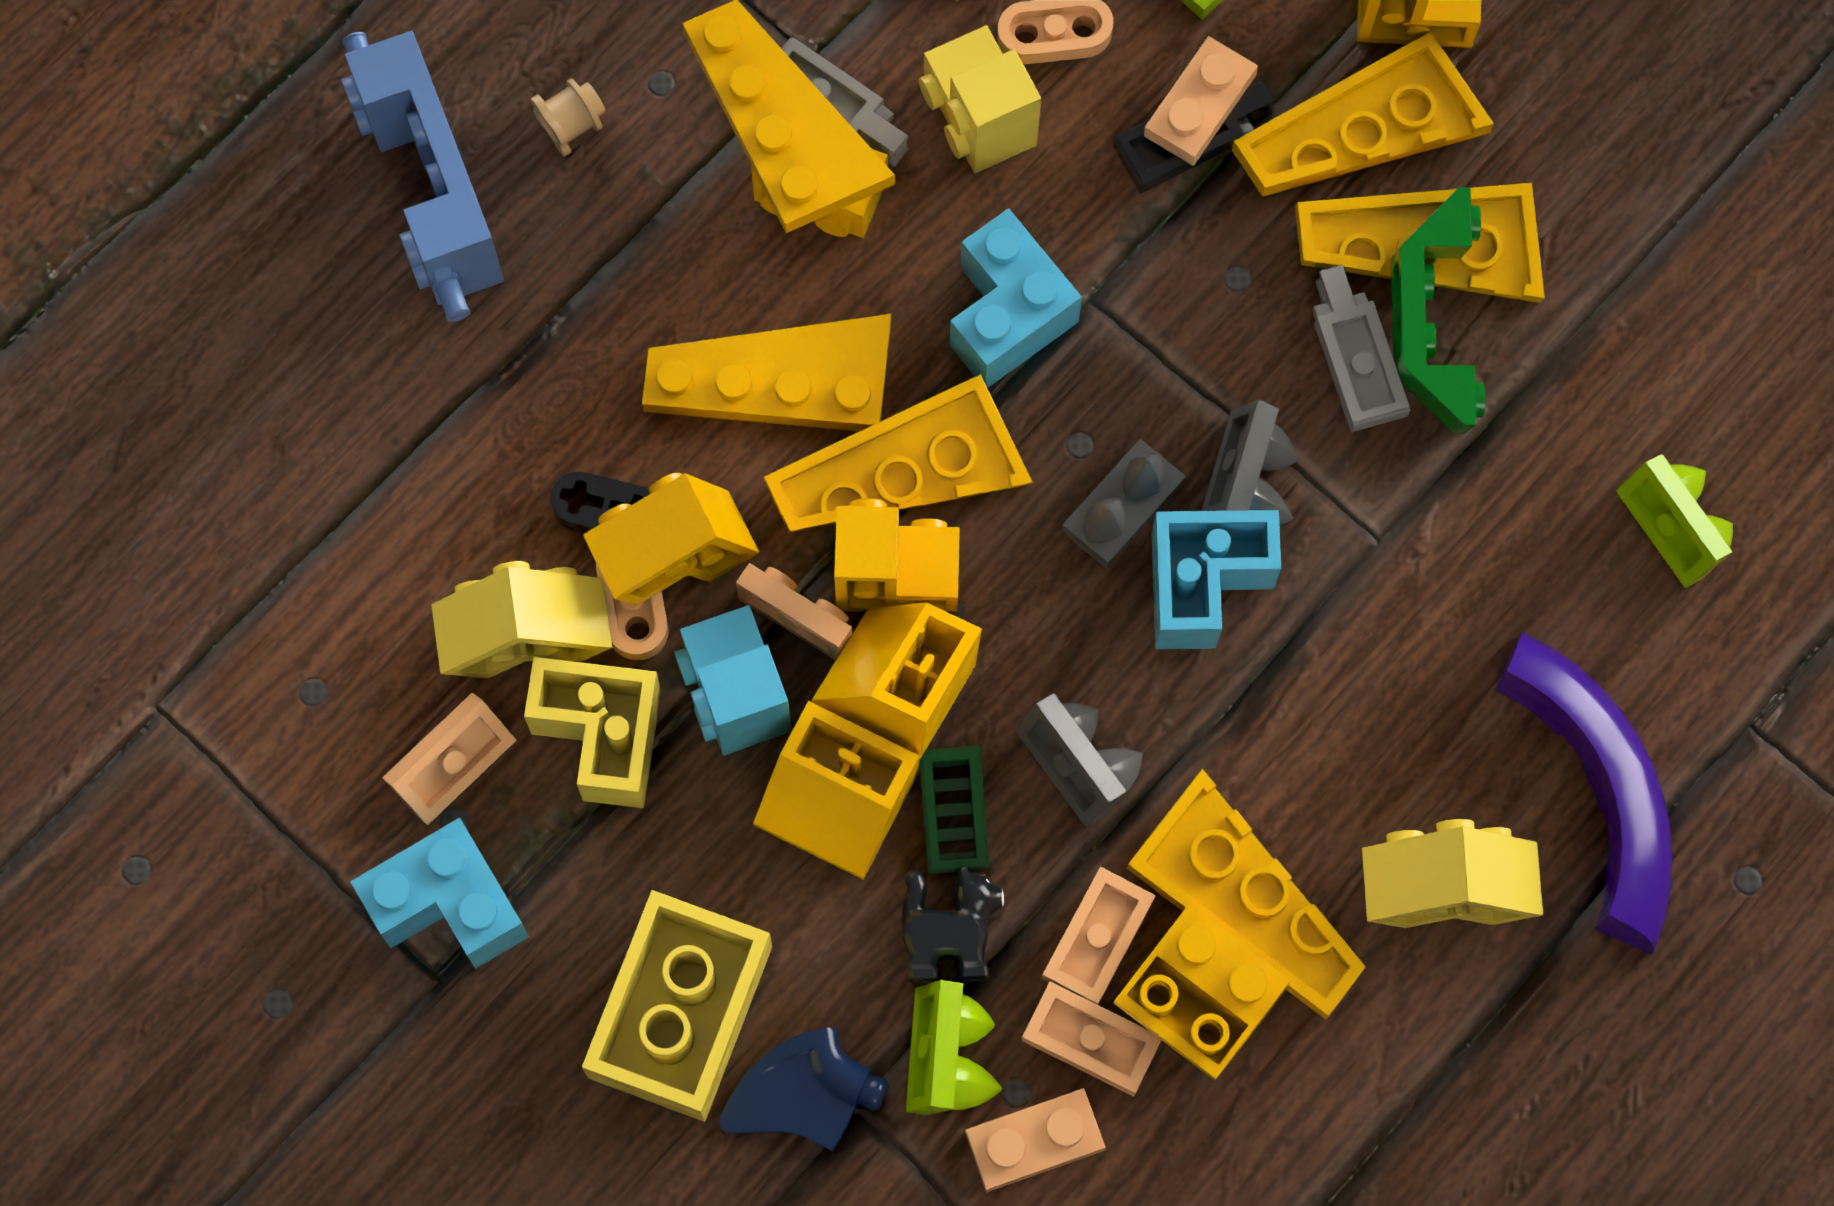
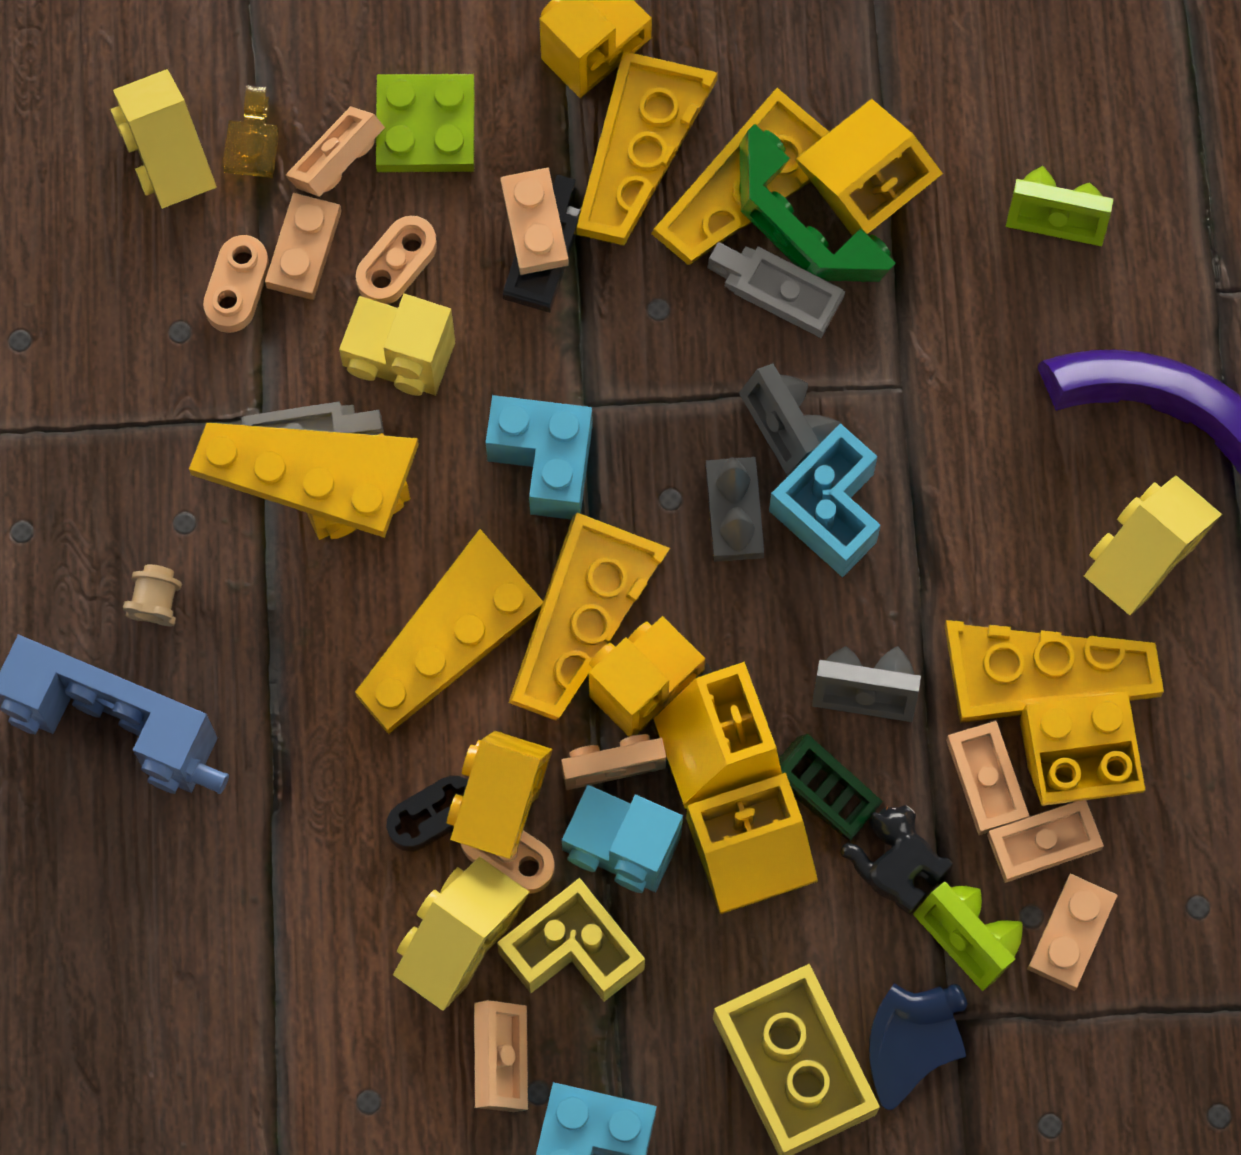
camera: 45 degrees left, 0 degrees up
none -> yellow slope [795,99,943,236]

